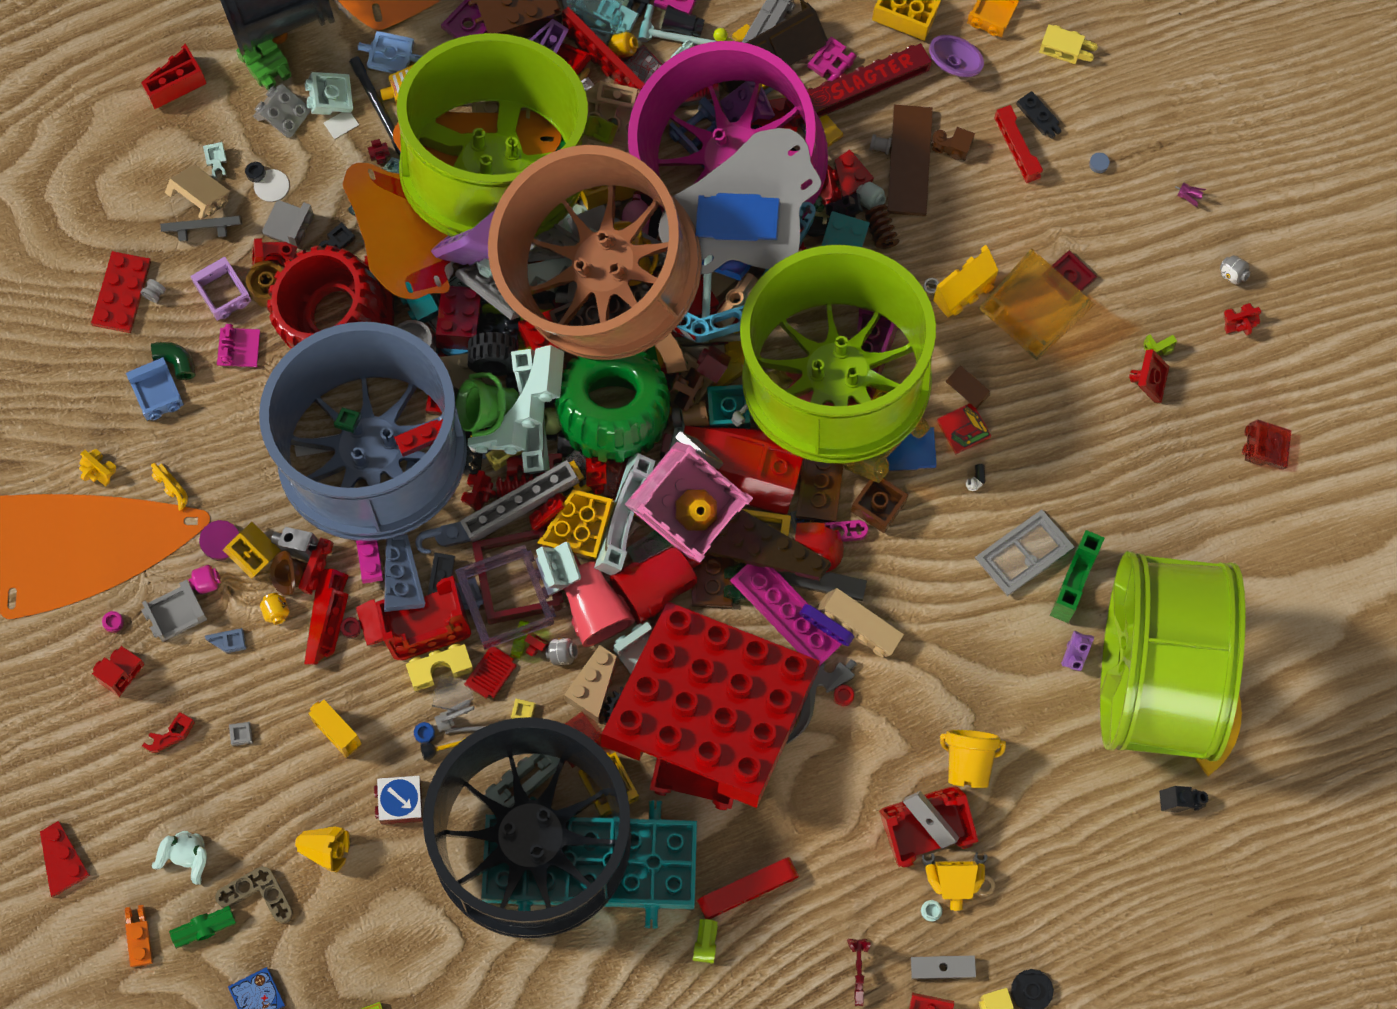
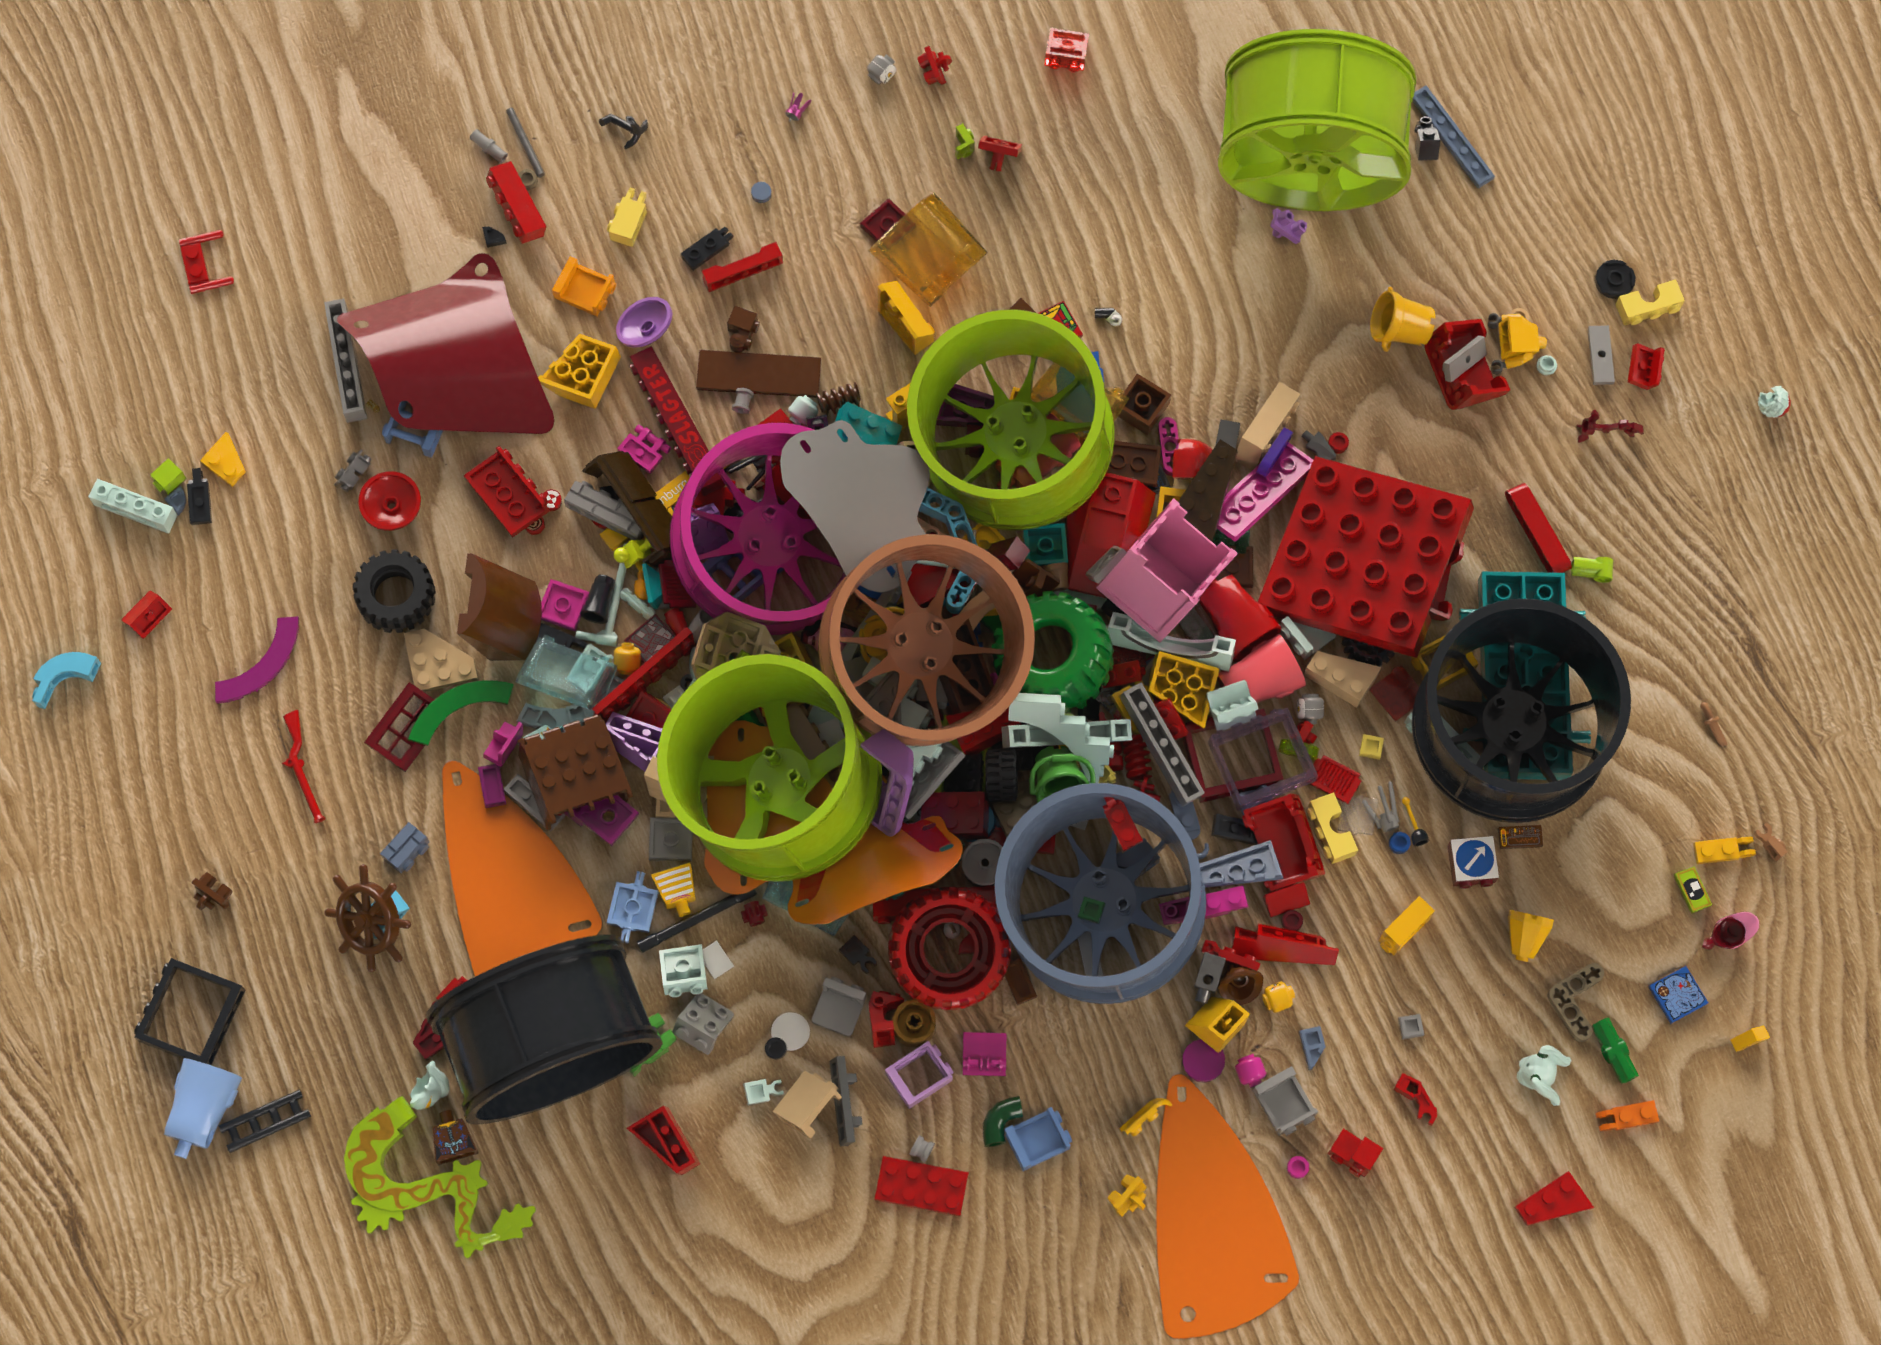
camera: 90 degrees left, 0 degrees up
yellow cone [675,489,717,531] -> none
blue piece [695,193,780,241] -> none
light grey hand [731,404,748,427] -> none
light grey hinge [924,278,939,294] -> none
clear door [975,509,1075,597] -> none
green arch [1049,530,1105,623] -> none
none -> black piece [599,113,648,149]
none -> sand blue tile [1412,85,1495,189]
none -> reddish brown tile [1498,825,1543,849]

